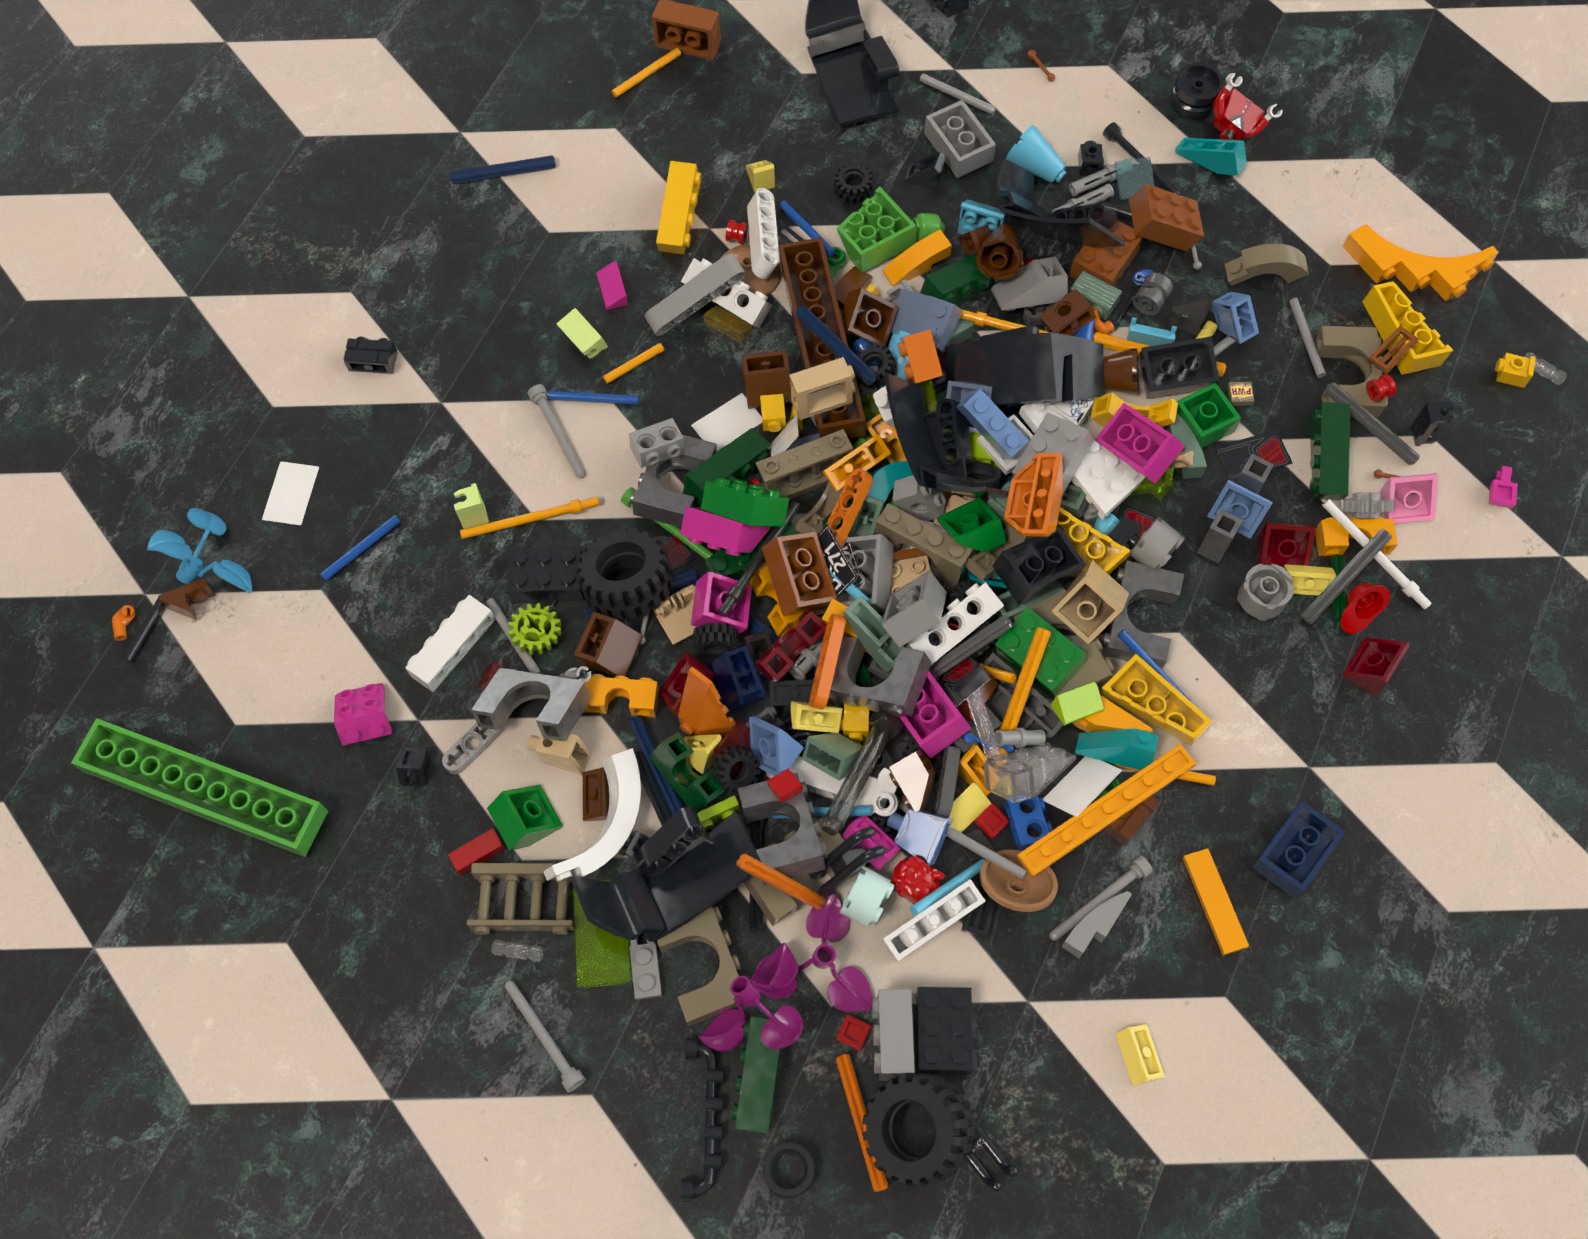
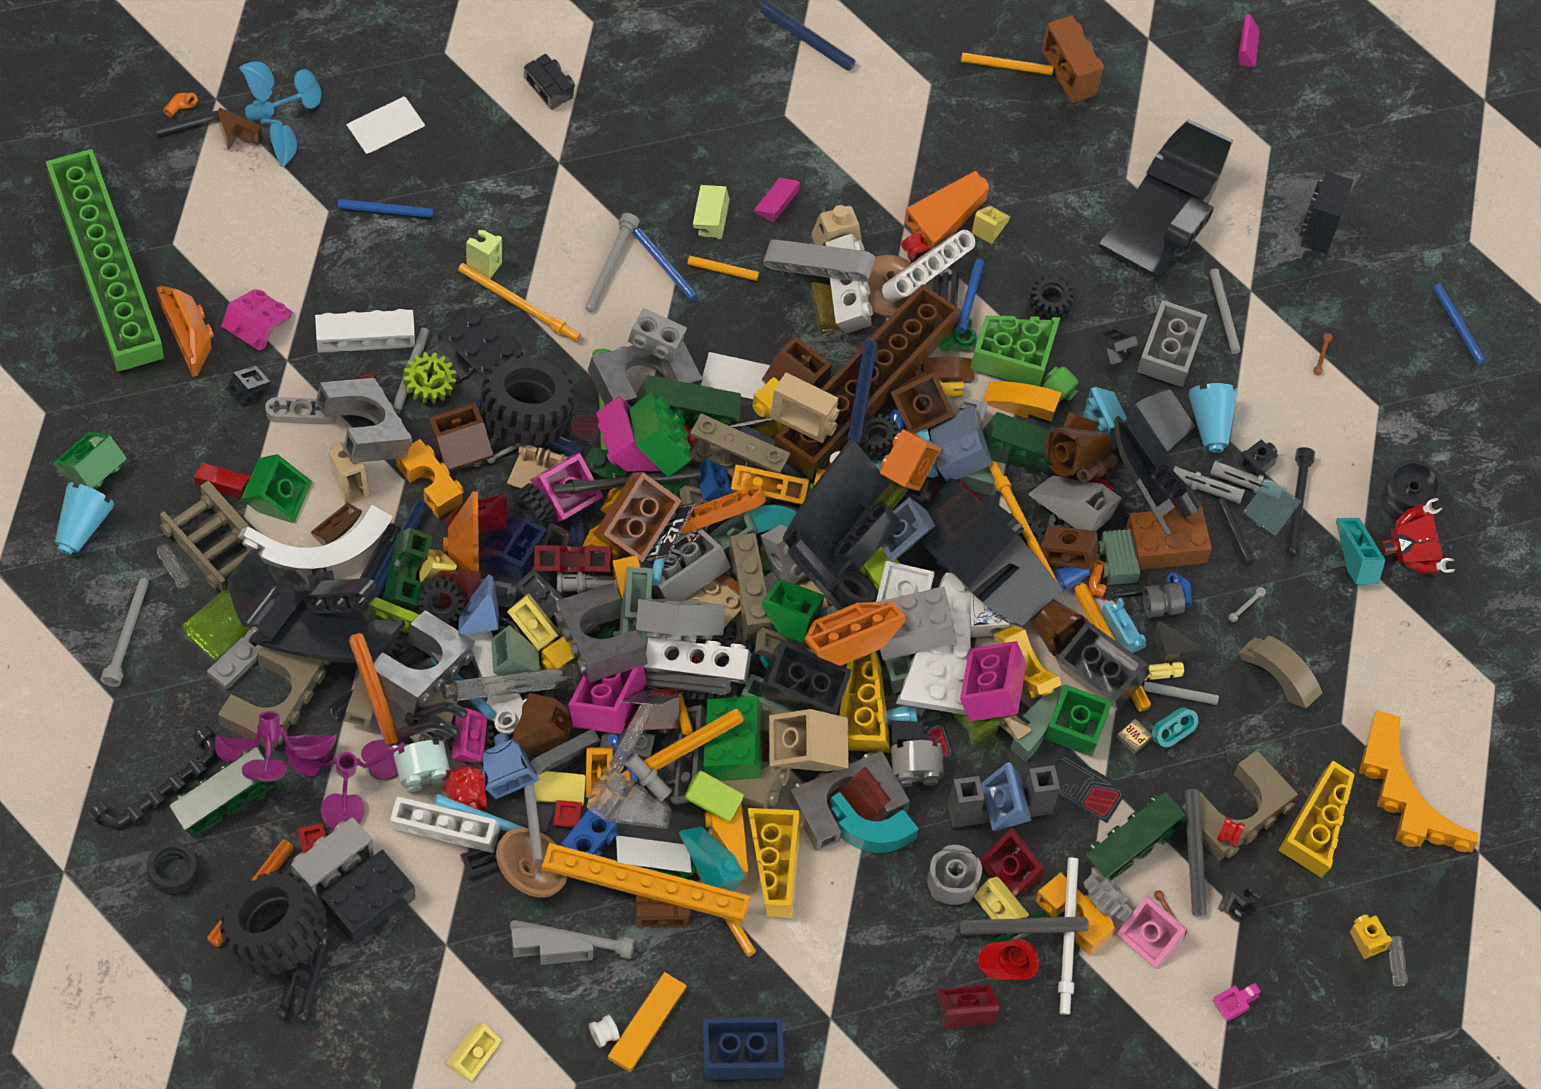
camera: 40 degrees right, 5 degrees down
light grey pin [558,666,591,682] -> none
yellow wedge [656,161,701,255] -> none
red tile [767,768,803,803] -> none
orange beam [809,614,846,710] -> none
medium blue brick [957,389,1028,458] -> none
blue bar [1117,629,1191,702] -> none
dark orange brick [1129,184,1204,251] -> none
medium blue torso [1211,292,1259,344] -> none
light grey bar [1289,298,1326,378] -> none
dark orange tile [1368,326,1419,374] -> none
none -> green slope [53,432,127,489]
none -> medium azure cone [55,482,114,555]
none -> orange wedge [156,286,214,377]
none -> white wheel [589,1015,620,1048]
none -> blue slope [696,458,732,501]
none -> tan torso [812,205,862,246]
none -> teal arch [829,792,919,853]
none -> clear red piece [836,767,891,820]
none -> orange slope [904,171,989,250]
none -> teal plate [1152,707,1198,747]

